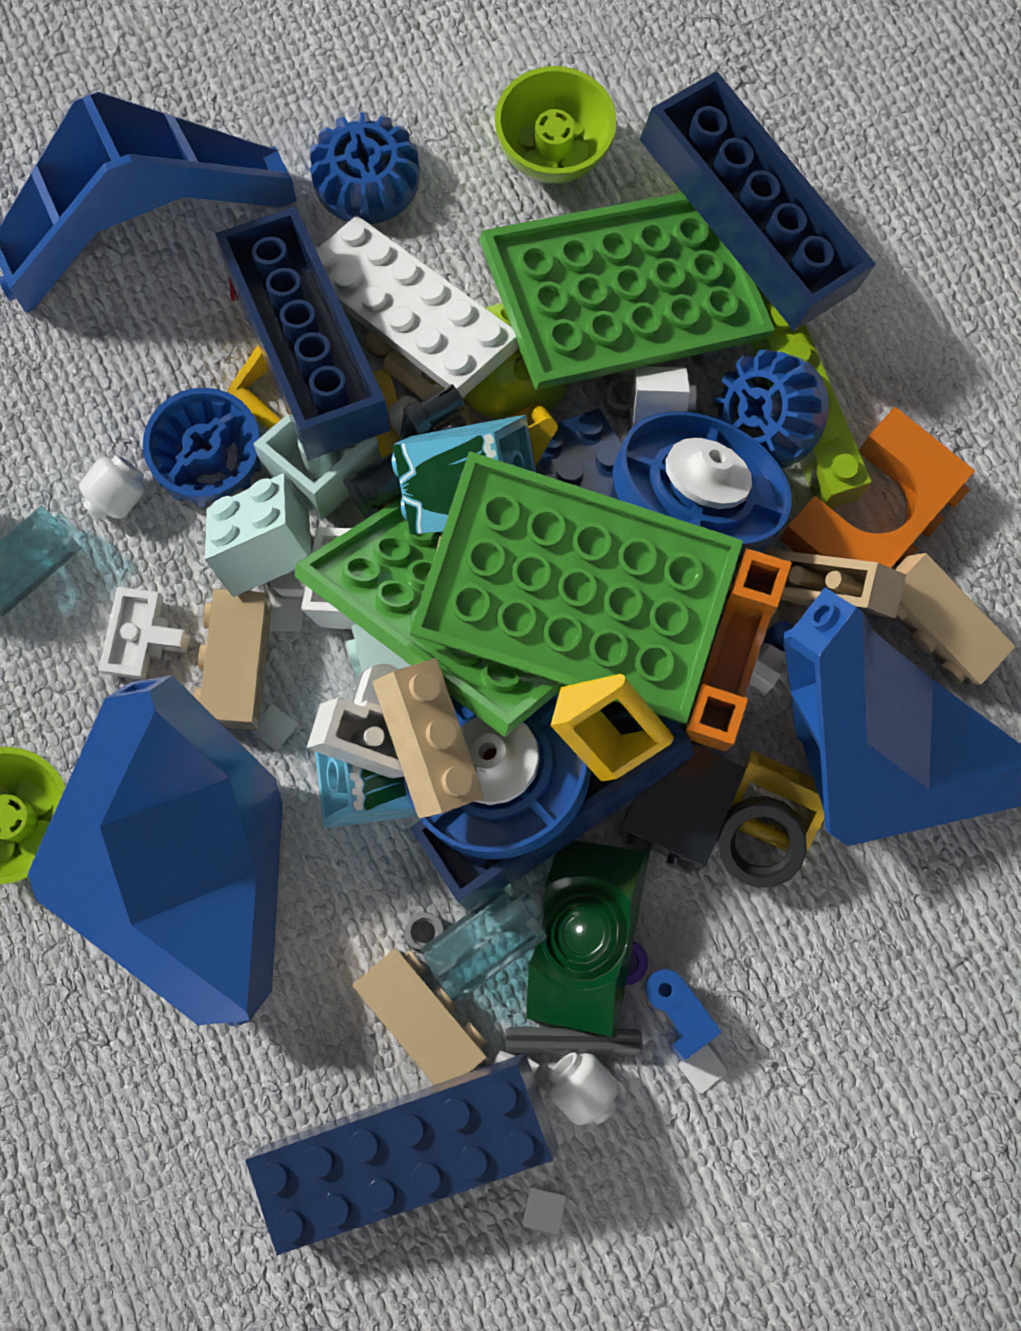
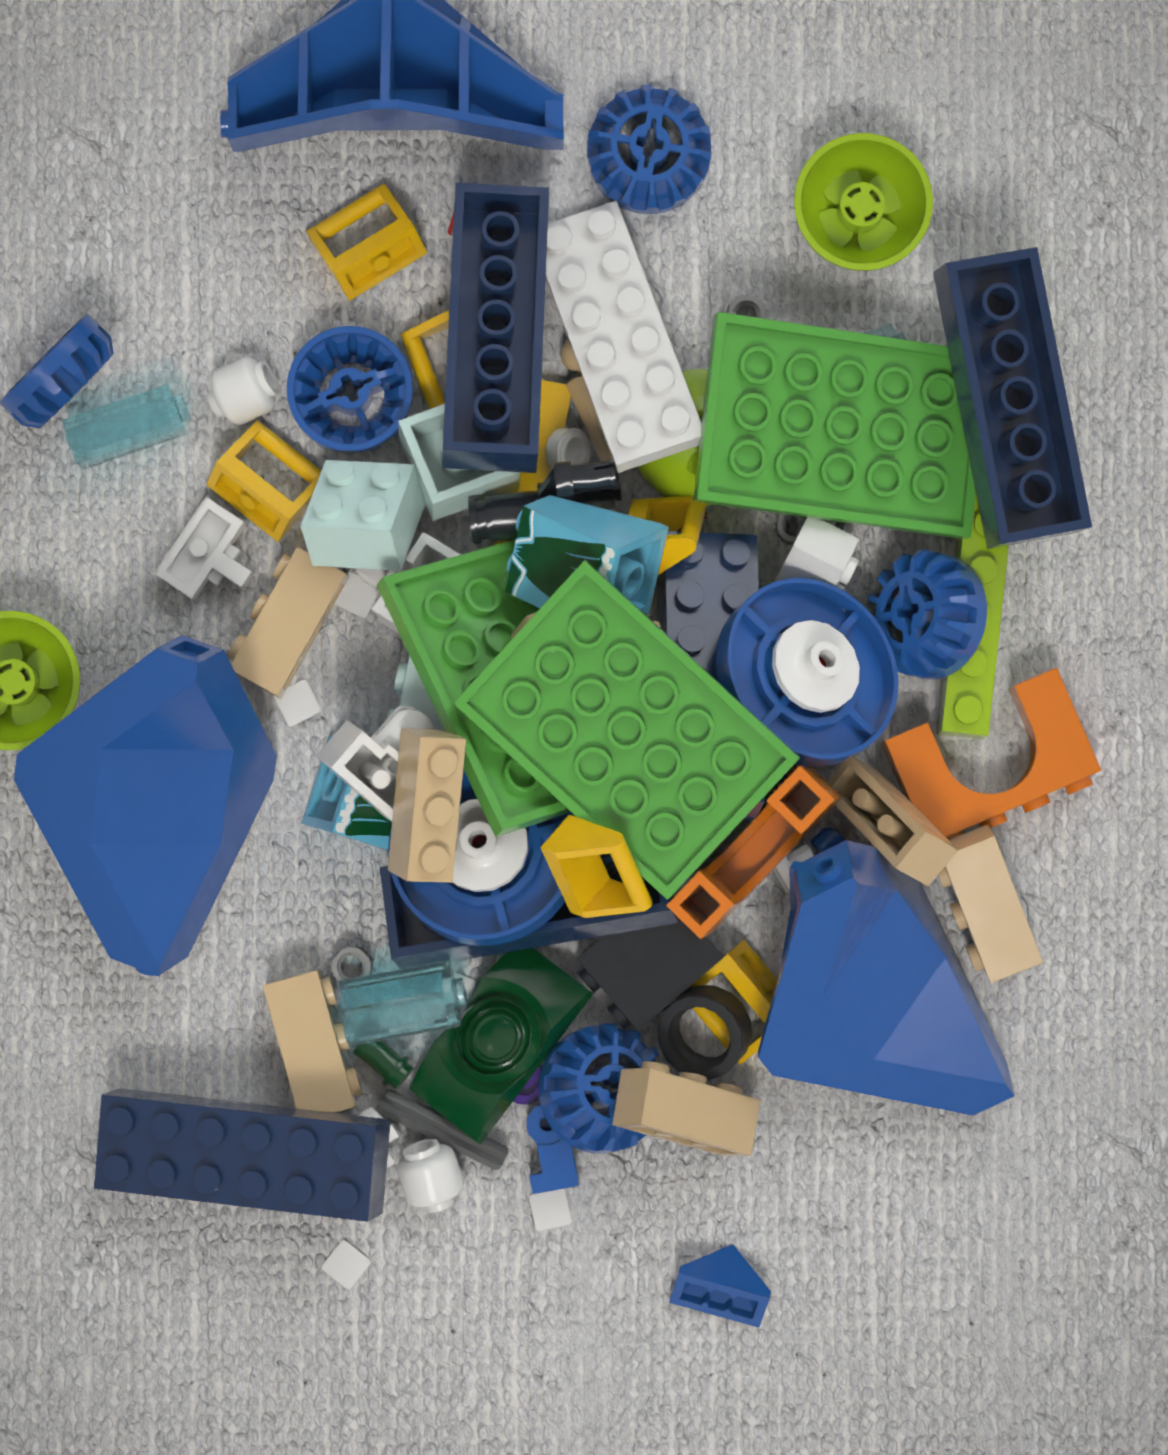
camera: 25 degrees right, 10 degrees up
none -> yellow tile [206,420,322,542]
none -> yellow tile [306,183,428,301]
none -> dark green pin [353,1030,414,1089]
none -> blue gear [538,1023,659,1154]
none -> tan brick [612,1061,760,1156]
none -> blue slope [669,1244,771,1328]

